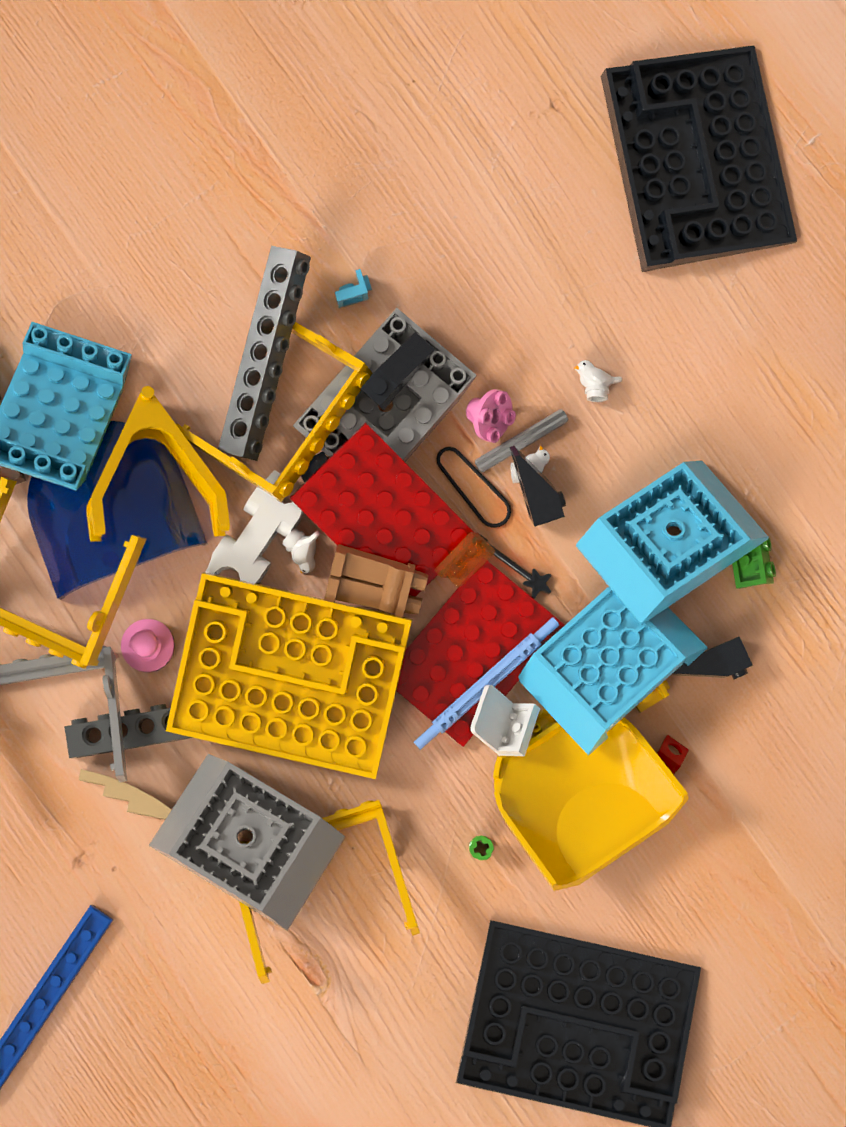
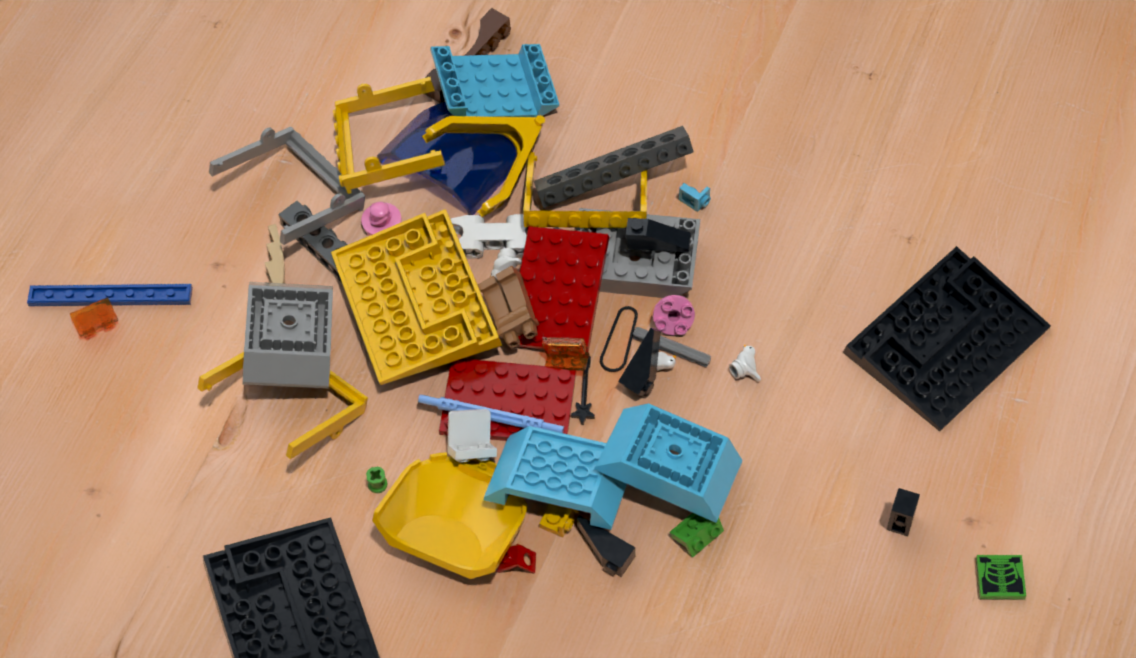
camera: 60 degrees right, 25 degrees down
none -> clear orange bracket [70,297,119,338]

